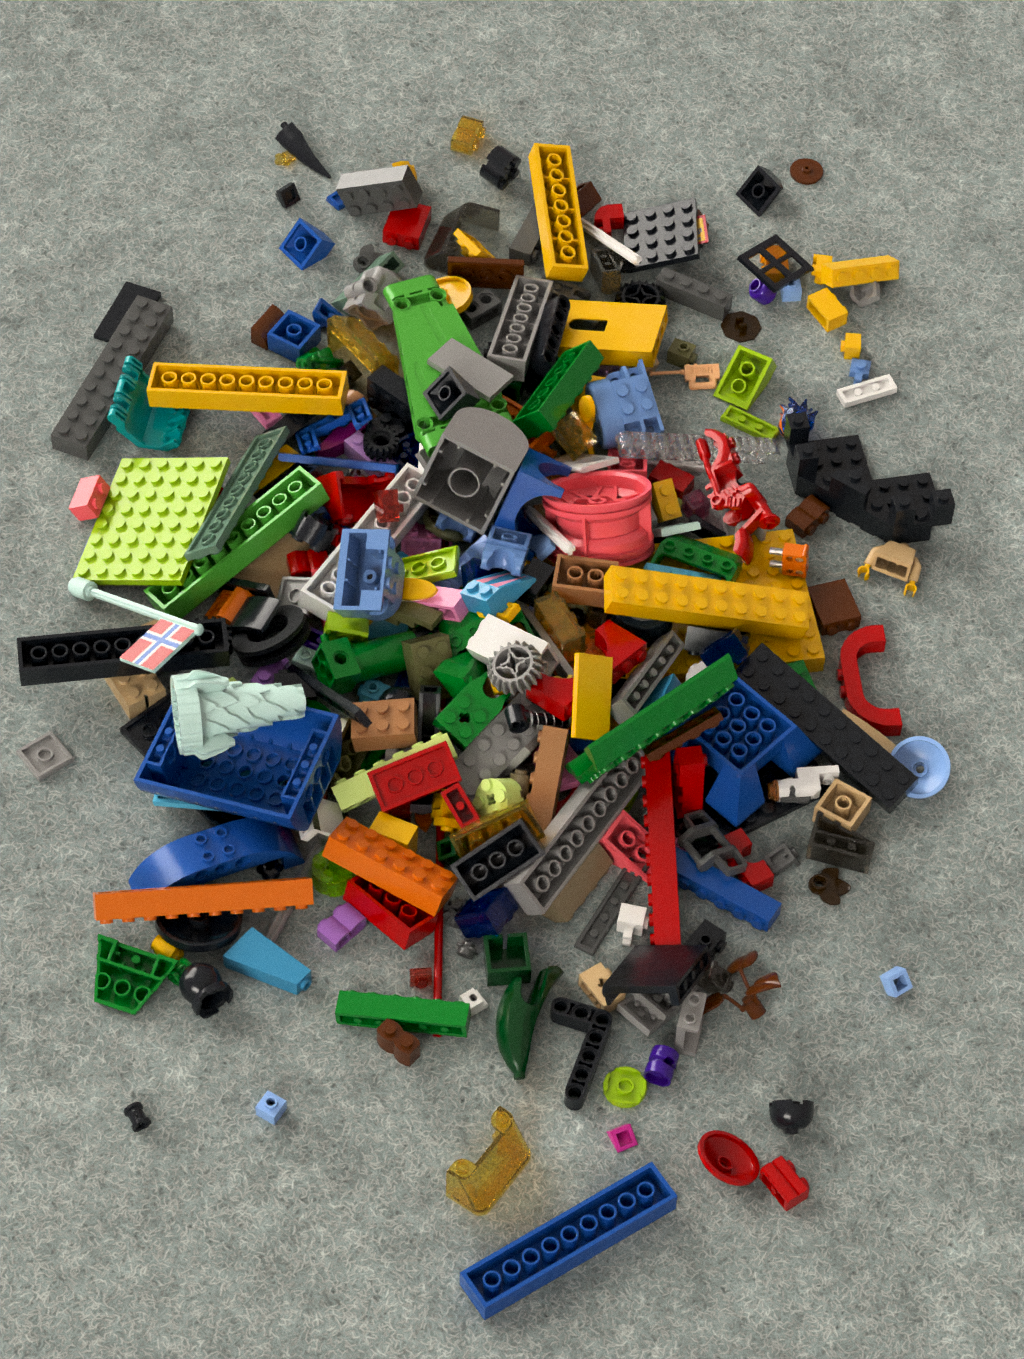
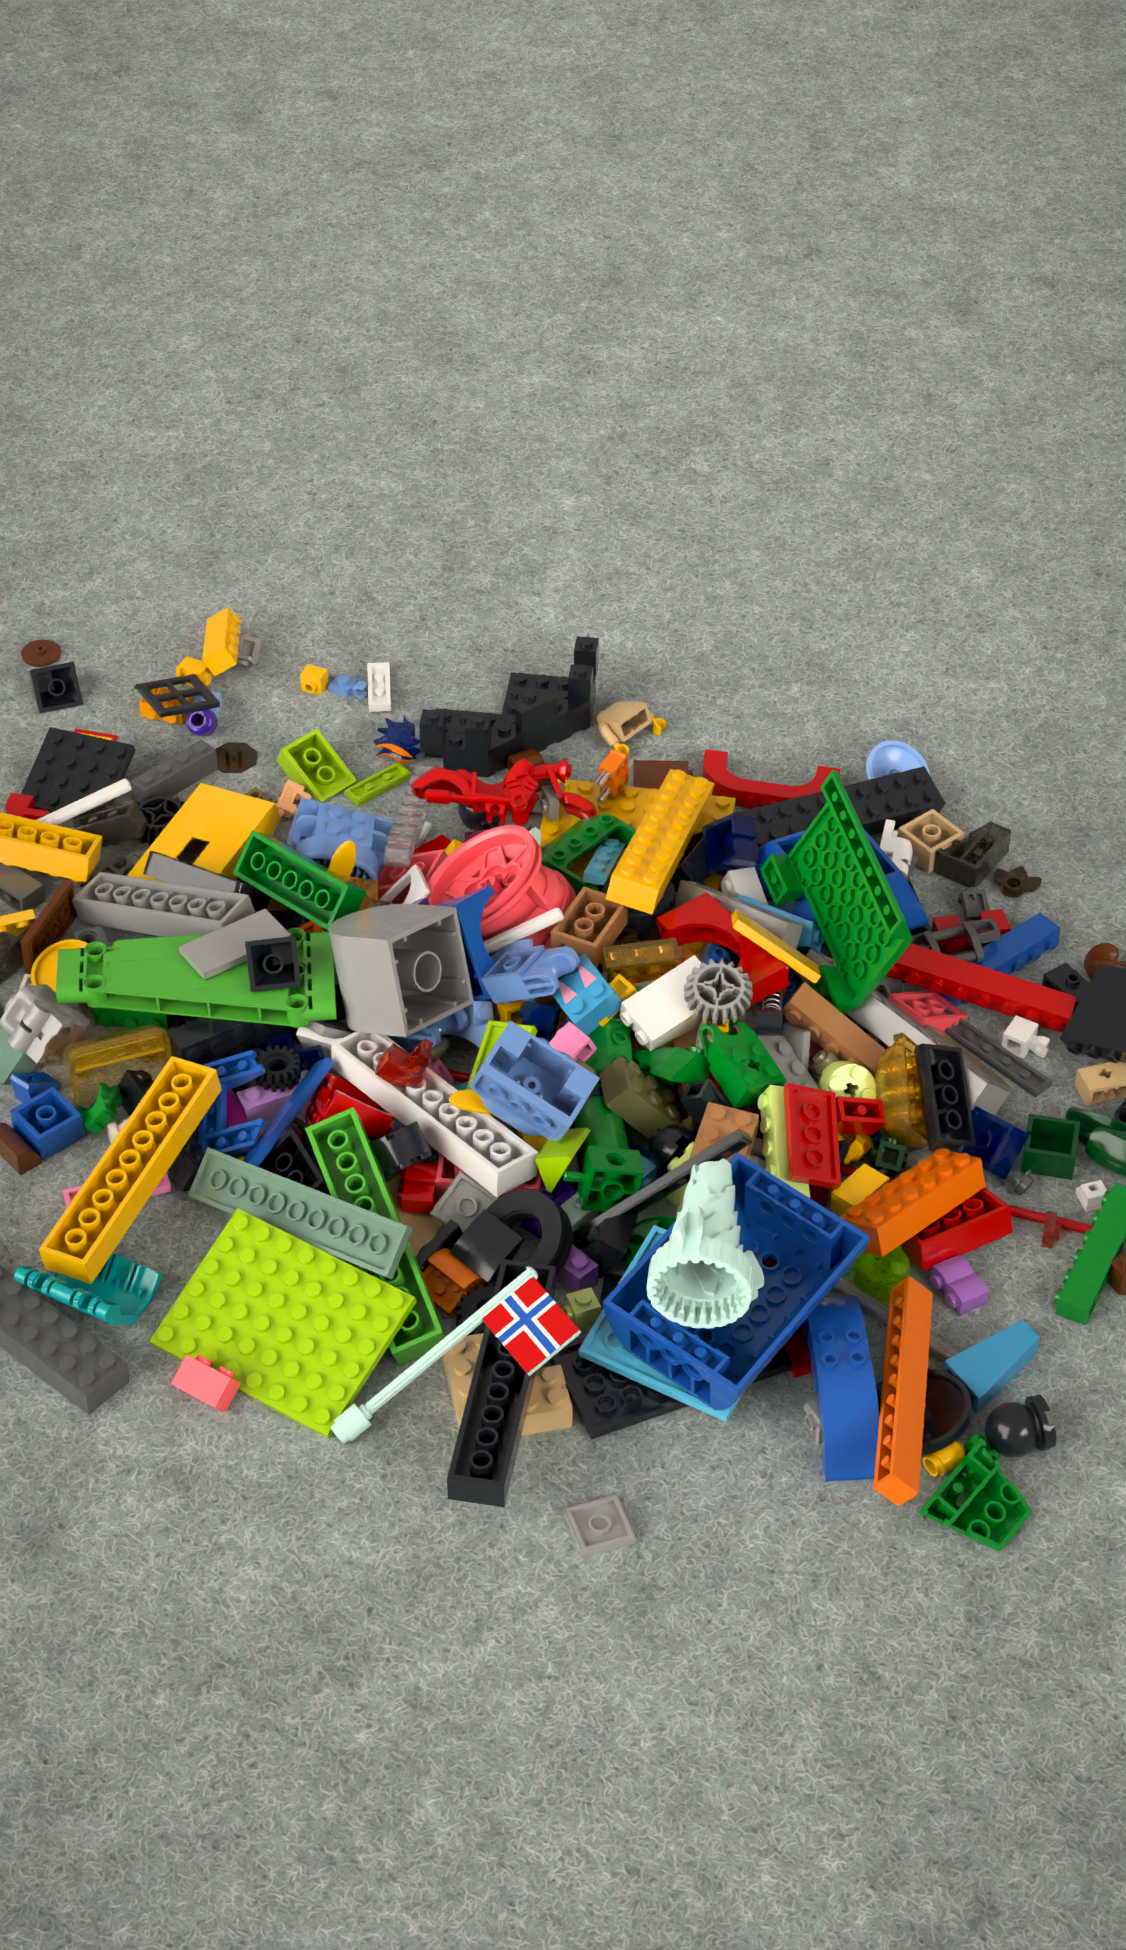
camera: 70 degrees left, 10 degrees down
yellow brick [806,287,848,332] -> none

